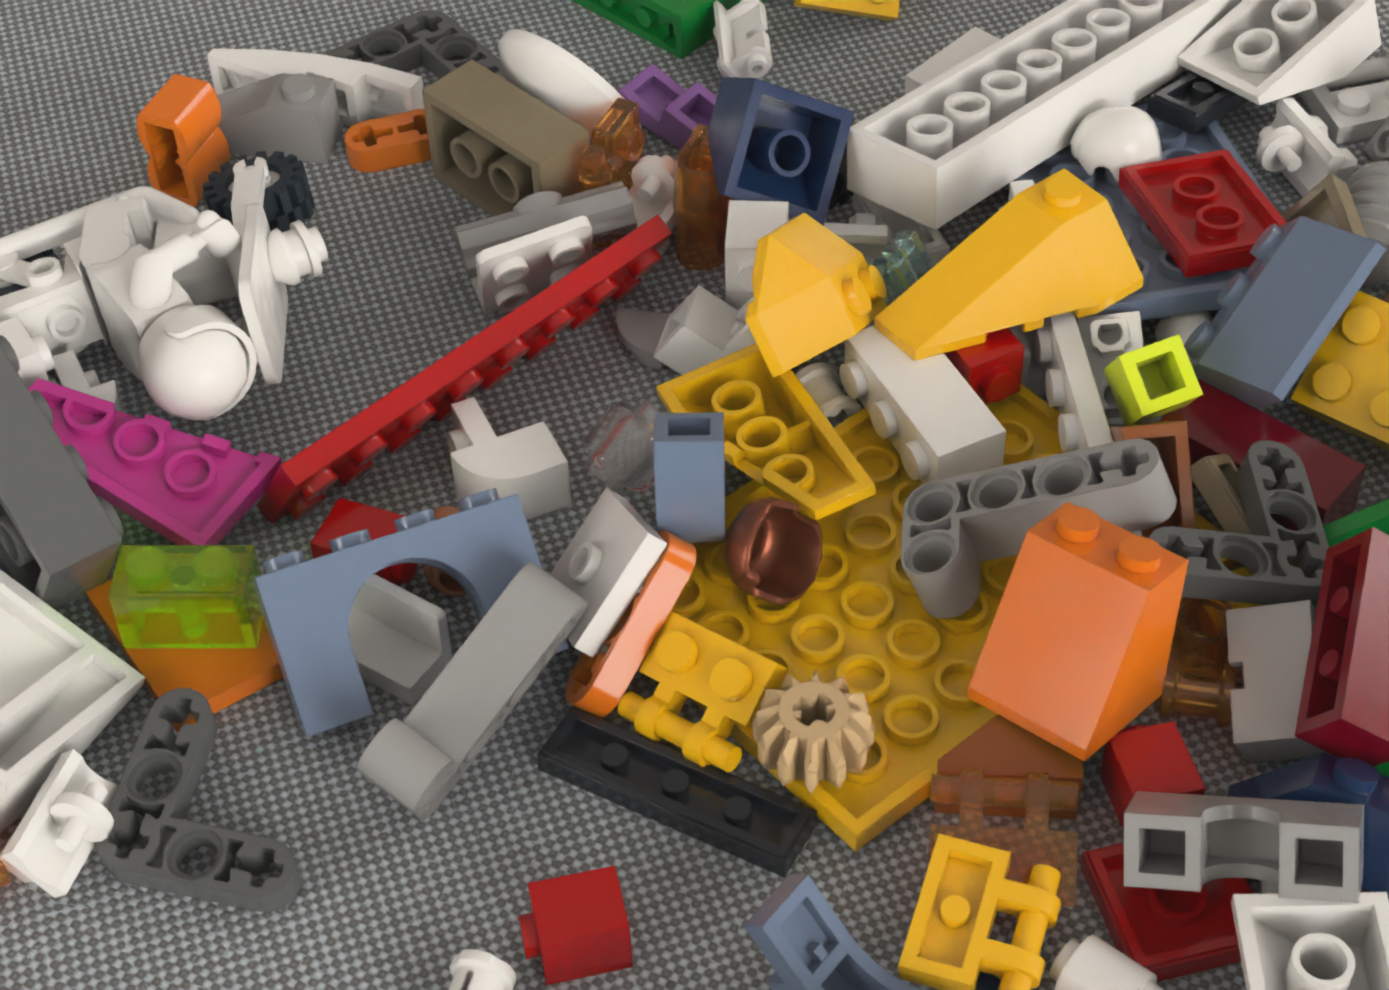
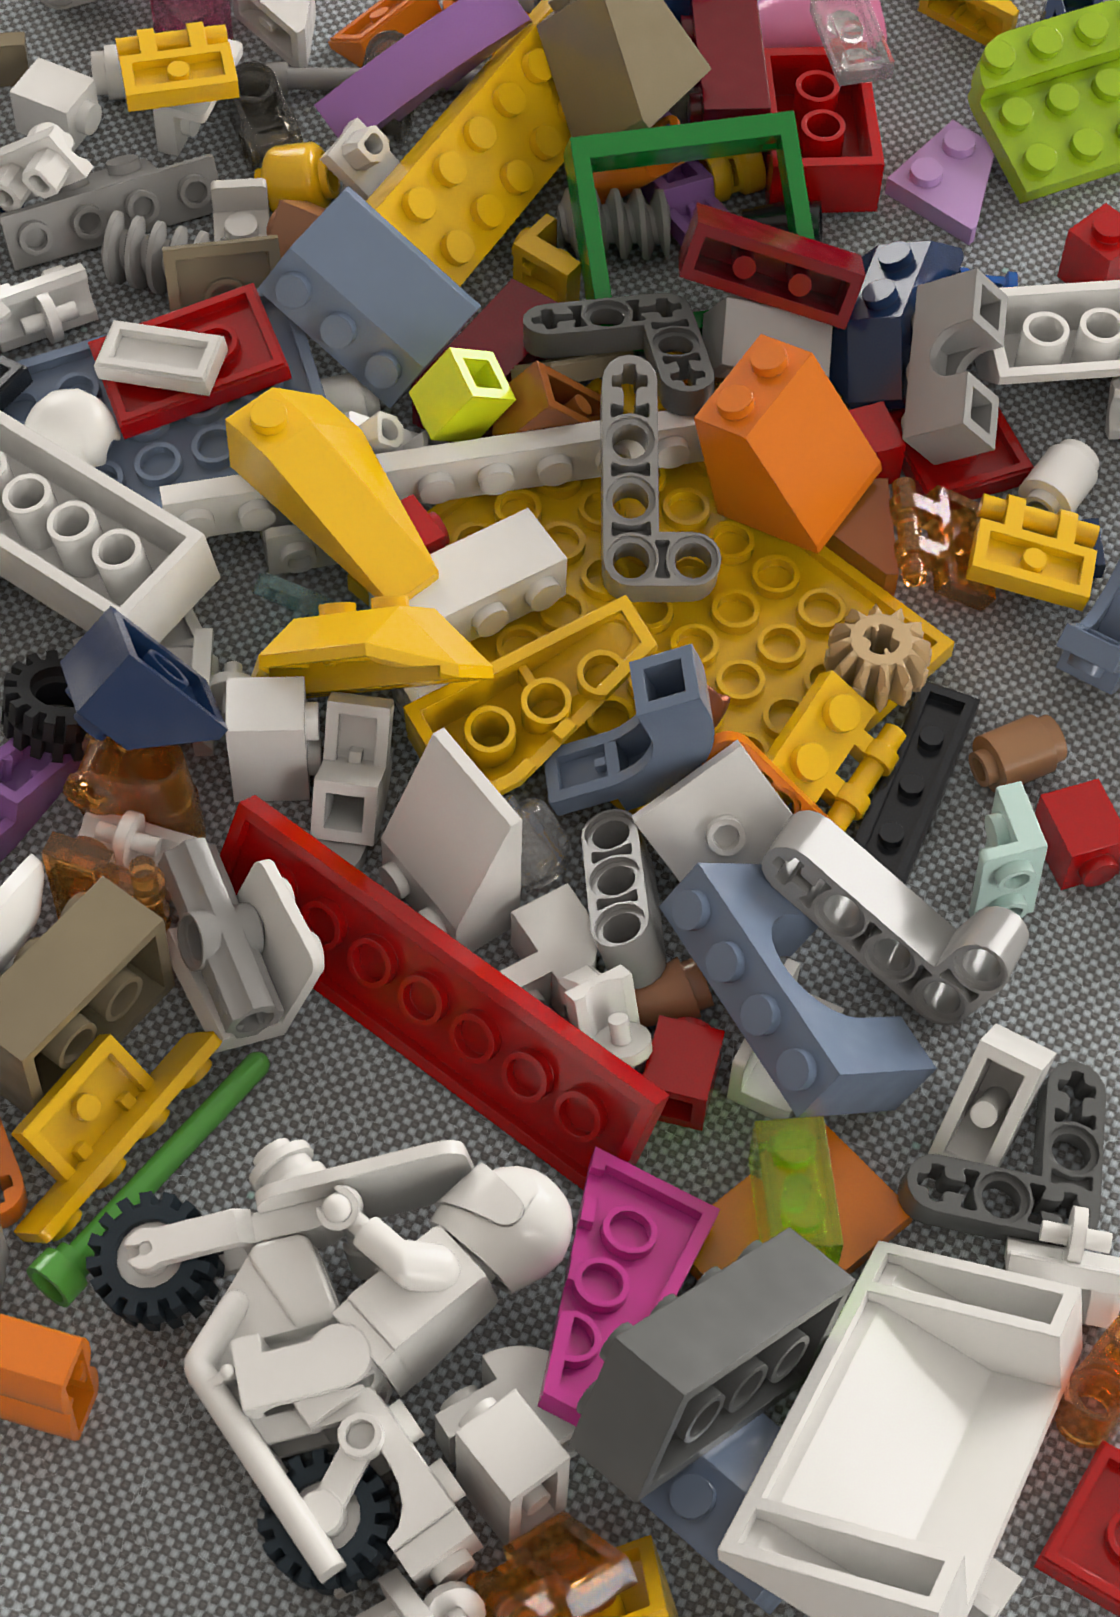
camera: 100 degrees left, 10 degrees up
none -> yellow bracket [11,1031,222,1244]
none -> bright green piece [26,1051,270,1308]
none -> white tile [94,320,228,396]
none -> white slope [378,728,522,952]
none -> white hips [558,964,652,1073]
none -> light grey beam [581,809,666,989]
none -> white slope [928,1023,1057,1167]
none -> medium nougat brick [969,714,1067,793]
none -> light aqua bracket [969,781,1048,918]

